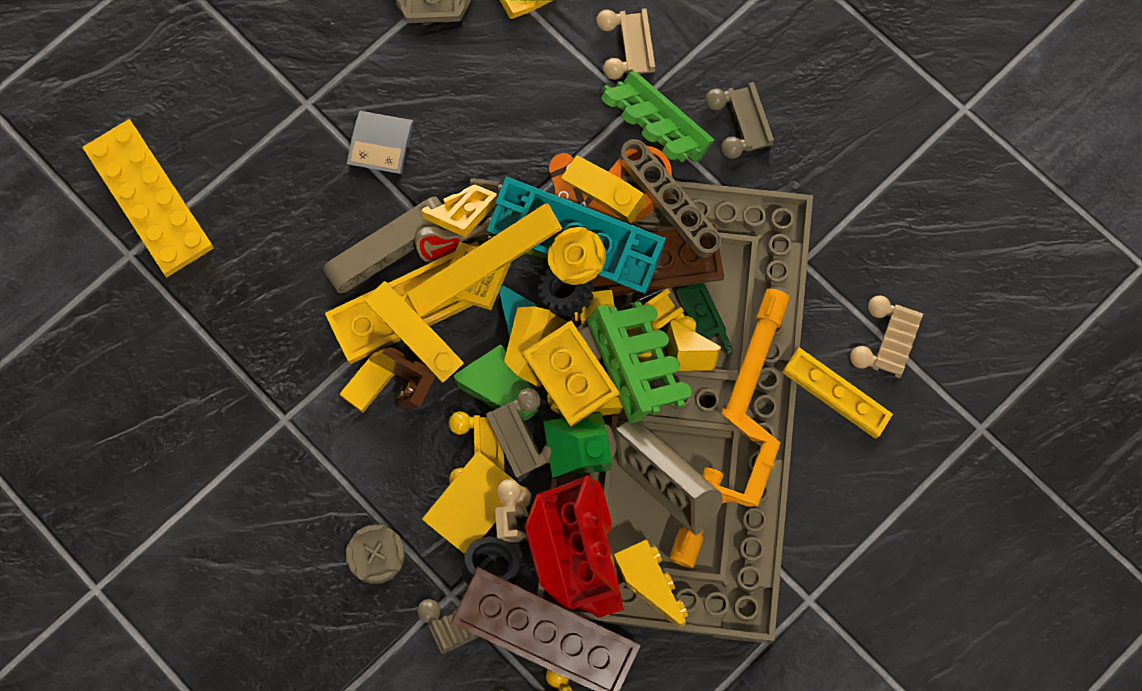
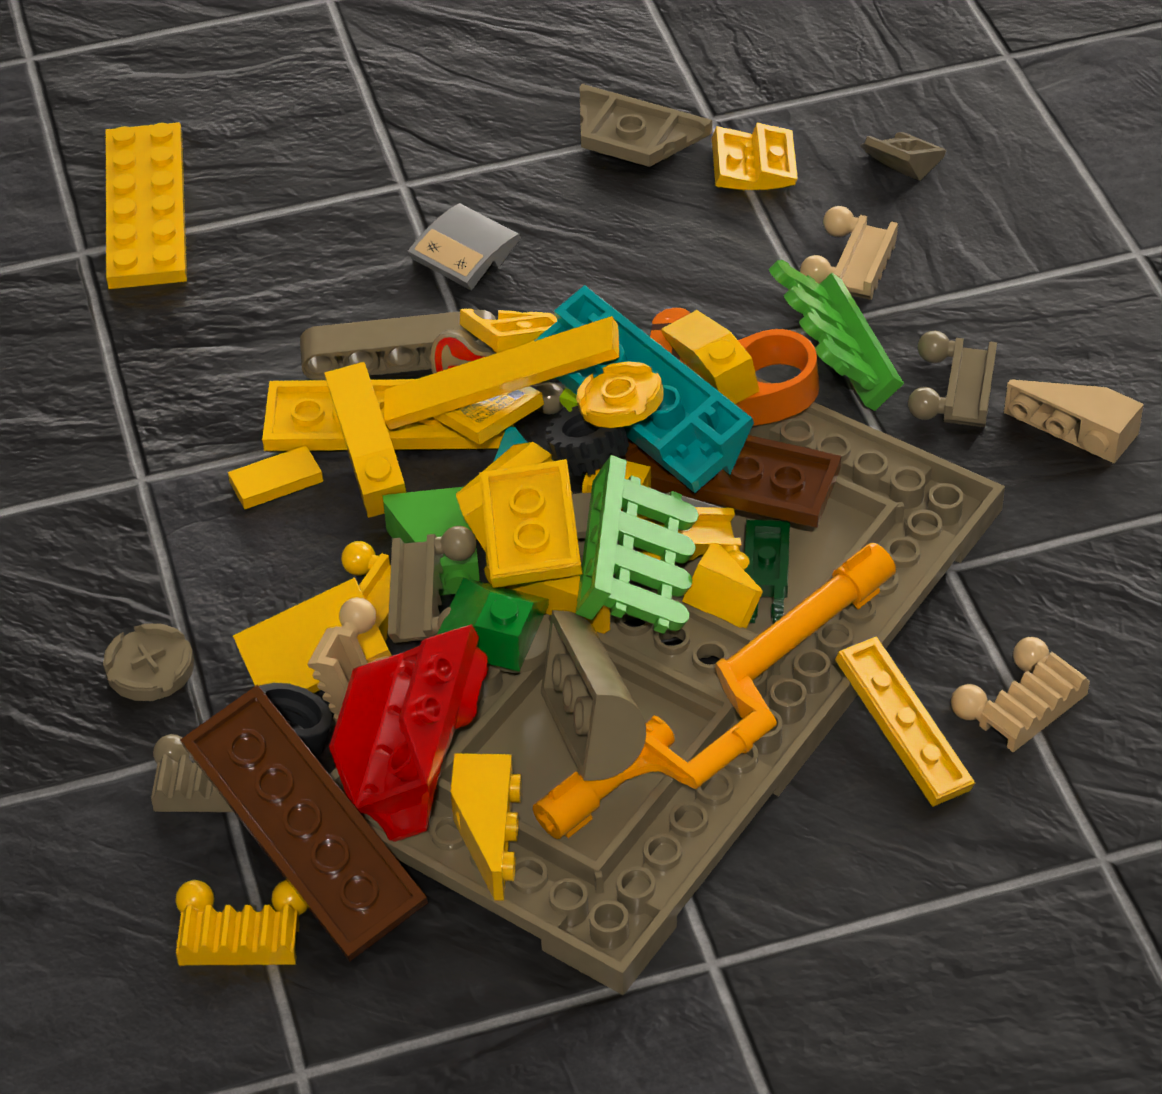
camera: 25 degrees right, 25 degrees down
reddish brown bracket [369,347,435,412] -> none
dark tan beam [620,139,721,257] -> none
none -> tan slope [1004,380,1144,463]

